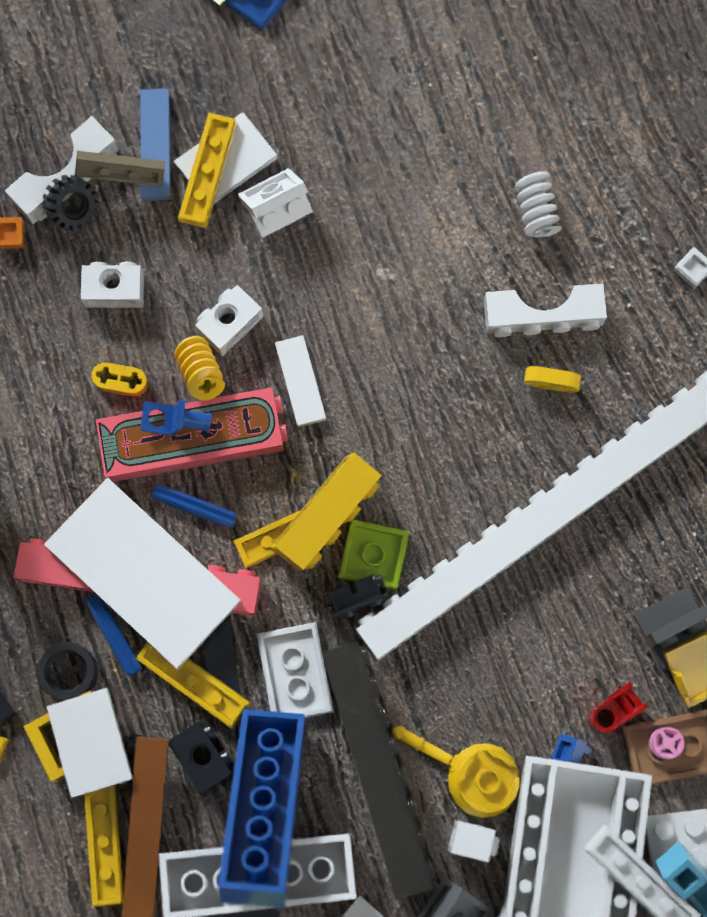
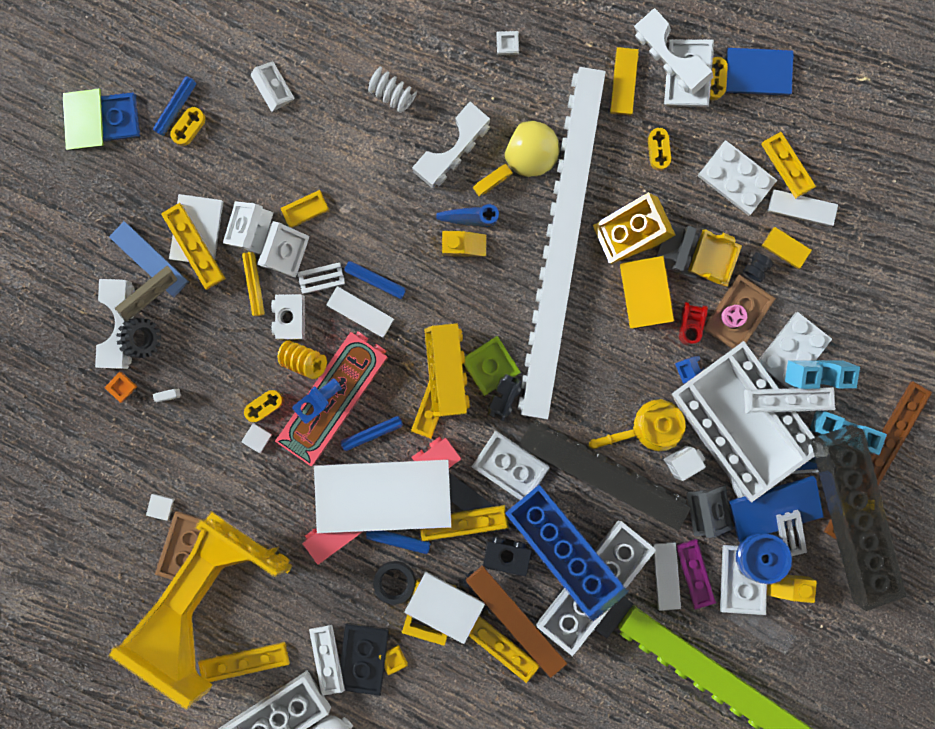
camera: 50 degrees left, 10 degrees up
white brick [81,262,144,308] -> none
none -> blue axle [153,76,196,136]
none -> white tile [153,389,181,402]
none -> yellow beam [171,107,206,146]
none -> white tile [241,423,273,453]
none -> yellow axle [242,252,265,317]
none -> white slope [251,61,295,112]
none -> white bracket [257,221,310,278]
none -> yellow tile [280,190,330,228]
none -> white tile [297,262,345,294]
none -> blue axle [345,261,406,299]
none -> blue piece [436,204,499,227]
none -> yellow slope [442,231,486,257]
none -> light yellow cylinder [505,121,560,177]
none -> yellow slope [593,193,676,264]
none -> yellow tile [620,256,674,329]

